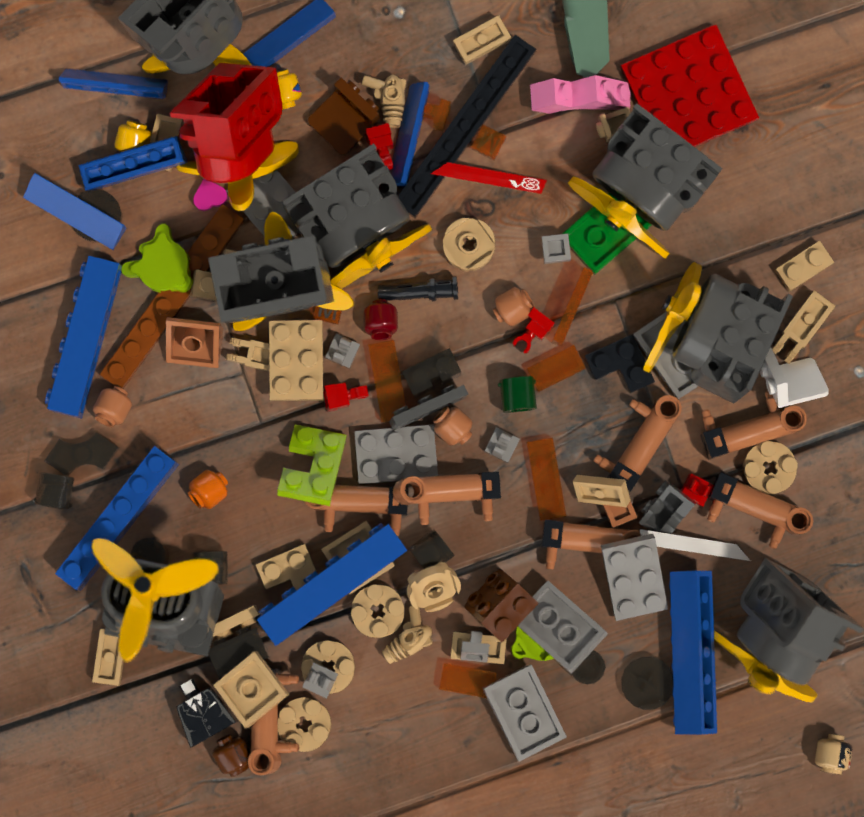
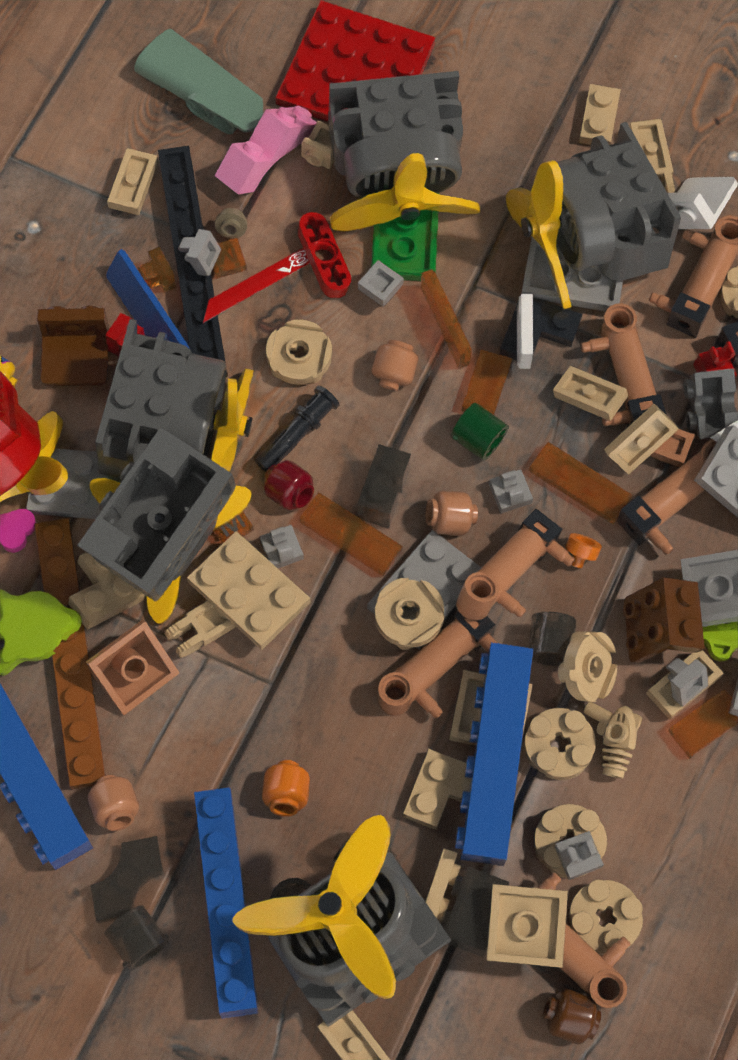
camera: 50 degrees left, 15 degrees down
black torso [176,679,238,747] -> none
lime plate [277,424,347,506] -> none
red piece [323,382,369,412] -> none
tan piece [362,75,406,128] -> none
dark grey plate [389,384,468,431] -> none
red piece [513,307,555,354] -> none
none -> light grey tile [178,229,221,276]
none -> dark tan plate [215,208,247,239]
none -> red beam [297,212,351,298]
none -> tan plate [375,578,444,650]
none -> white tile [517,294,533,369]
none -> tan plate [553,366,628,421]
none -> orange tile [565,533,602,568]

